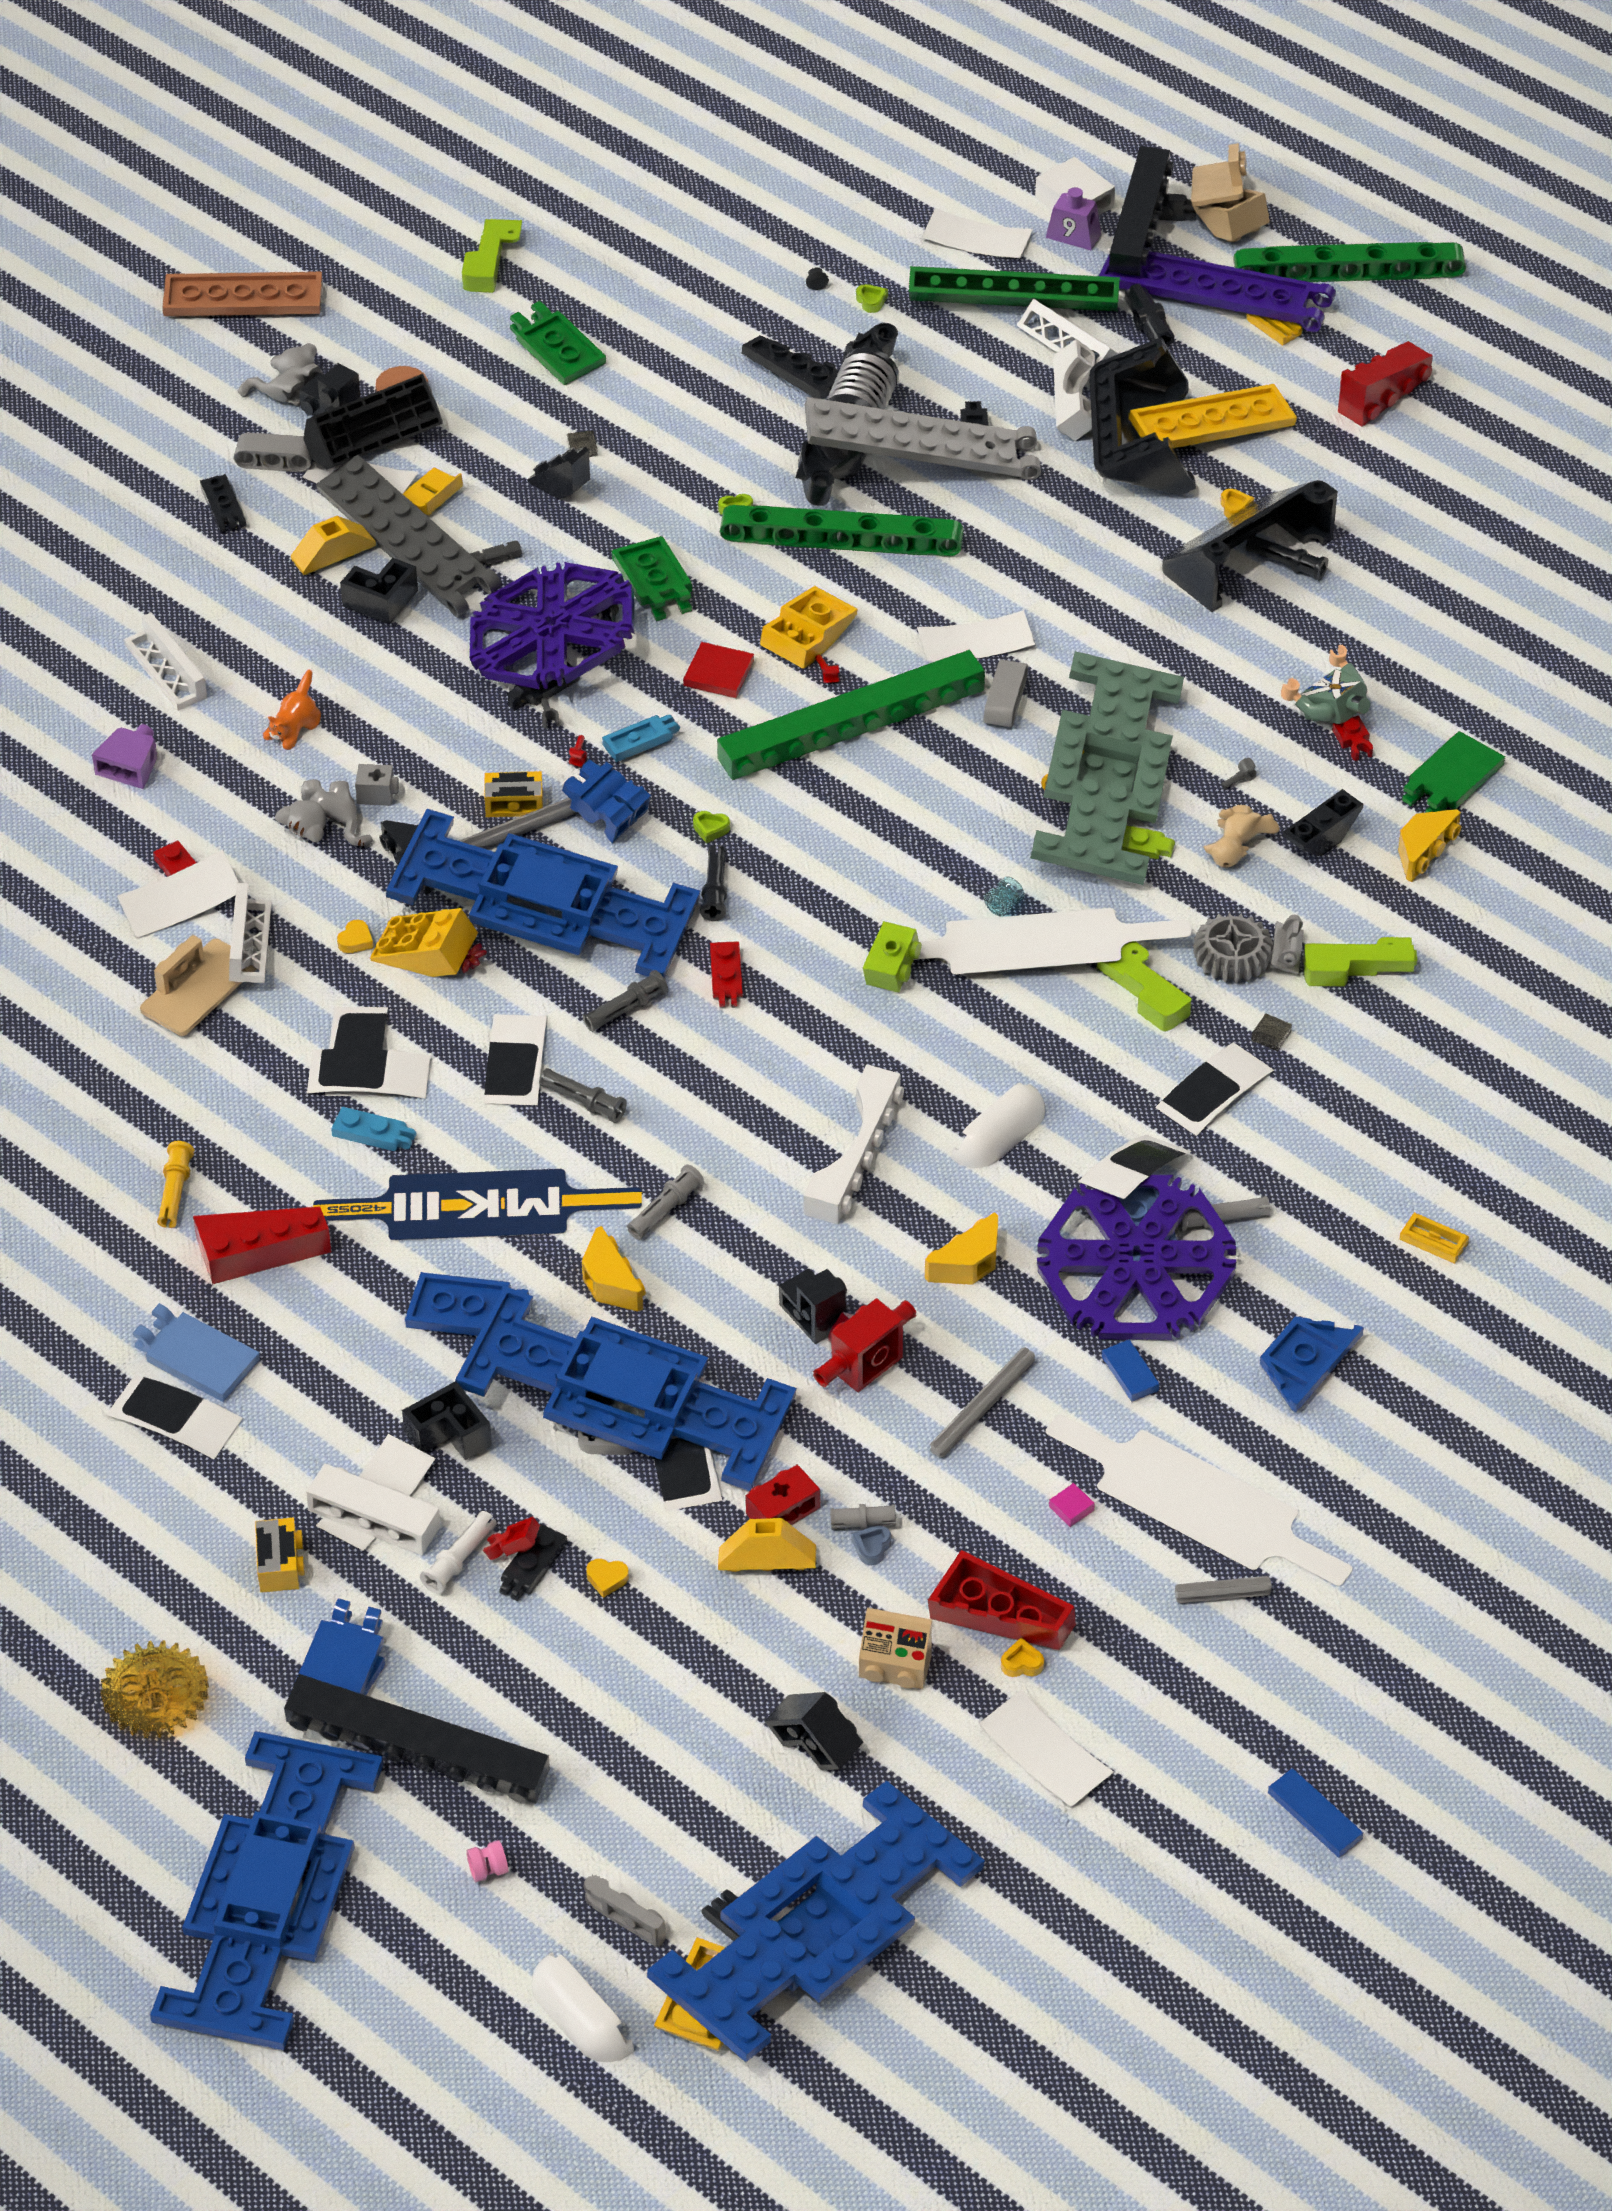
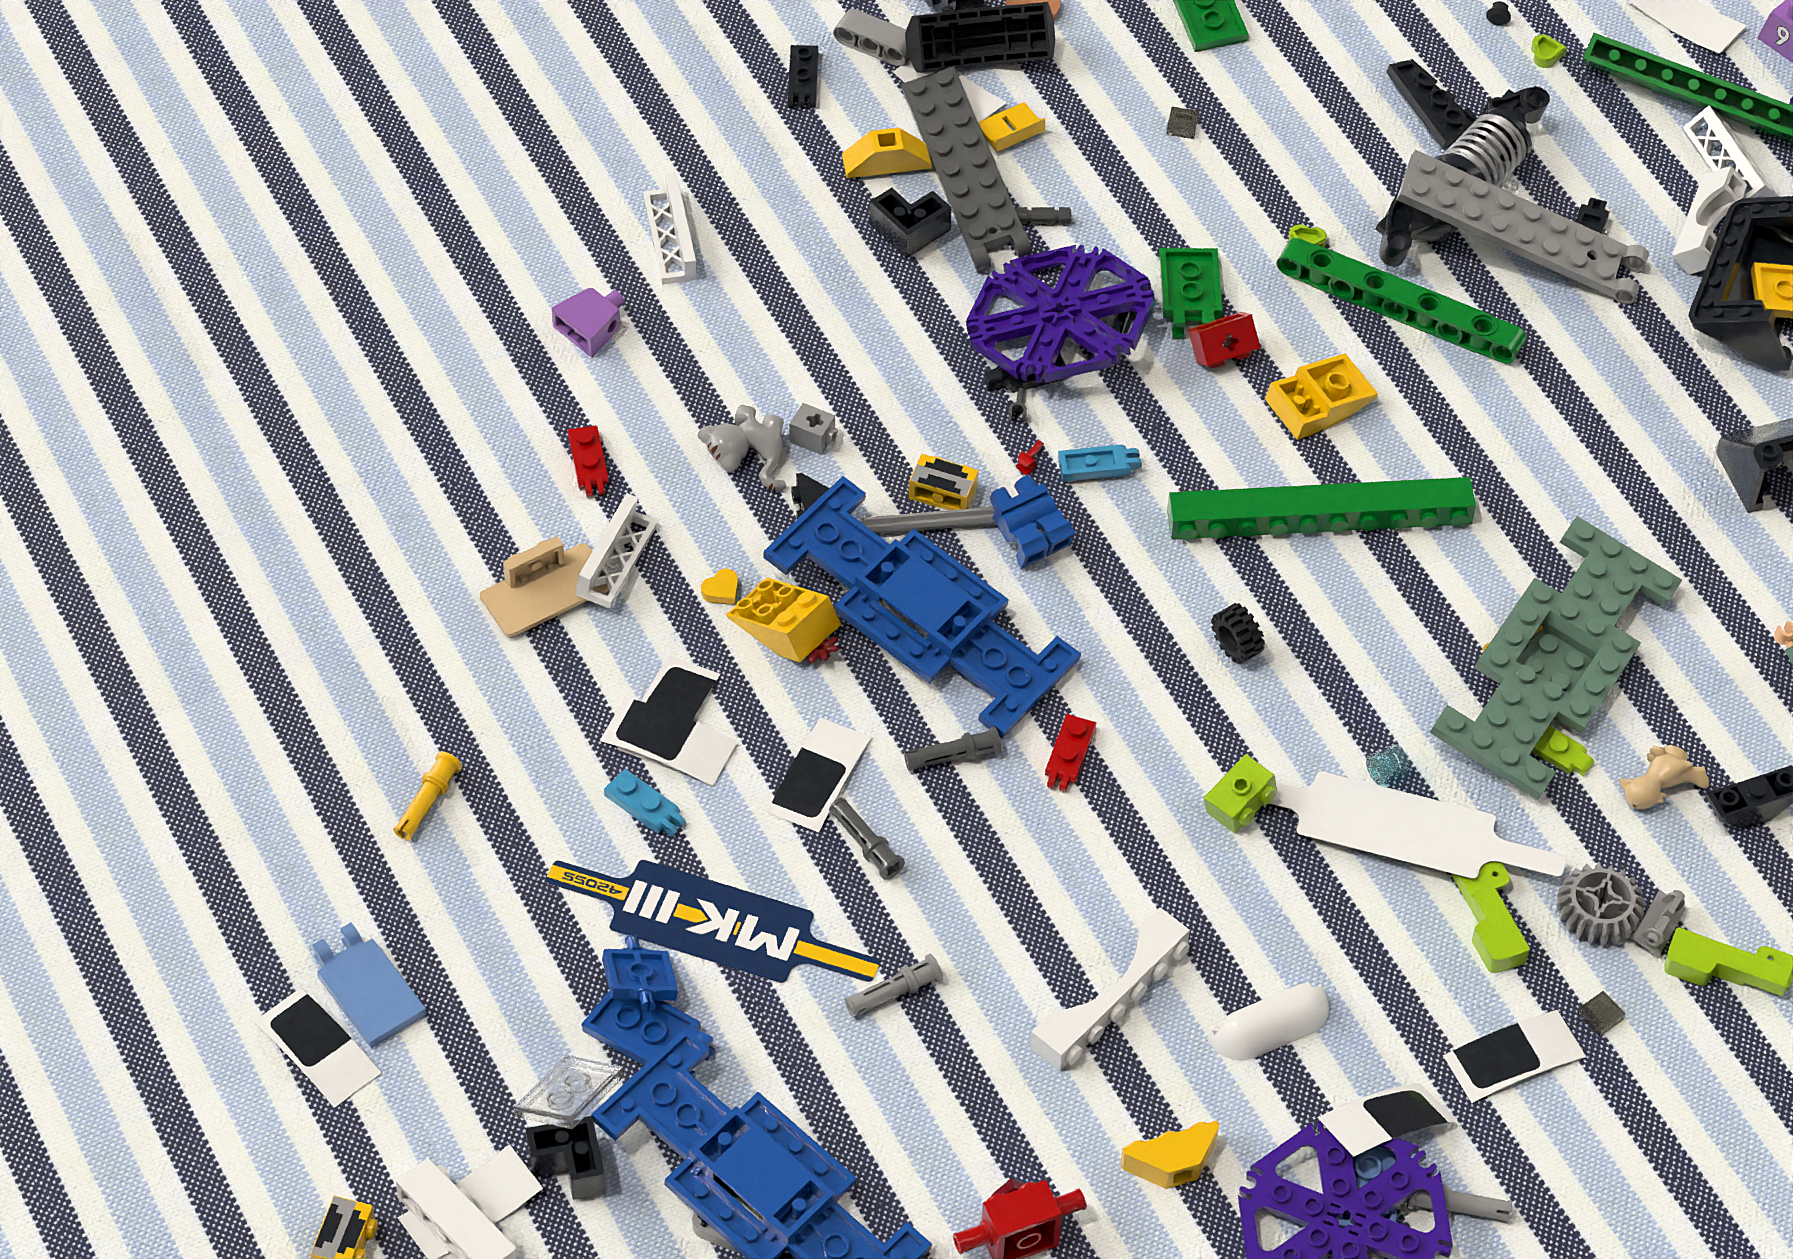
camera: 20 degrees right, 5 degrees up
white sticker [117,849,238,938] -> none
red wedge [193,1206,332,1285] -> none
orange animal [263,669,321,750] -> none
black slope [527,446,590,500] -> none
yellow slope [582,1226,646,1312] -> none
red tile [683,642,754,698] -> none
lime tile [693,811,730,844] -> none
black pin [700,845,727,921] -> none
black brick [779,1269,847,1344] -> none
red hand [815,654,839,683] -> none
white sticker [917,610,1035,661] -> none
light grey beam [983,659,1028,728] -> none
dark grey hand [1221,758,1256,789] -> none
none -> clear tile [514,1055,624,1129]
none -> blue plate [602,935,678,1013]
none -> red brick [1188,312,1261,369]
none -> black tyre [1211,603,1265,664]

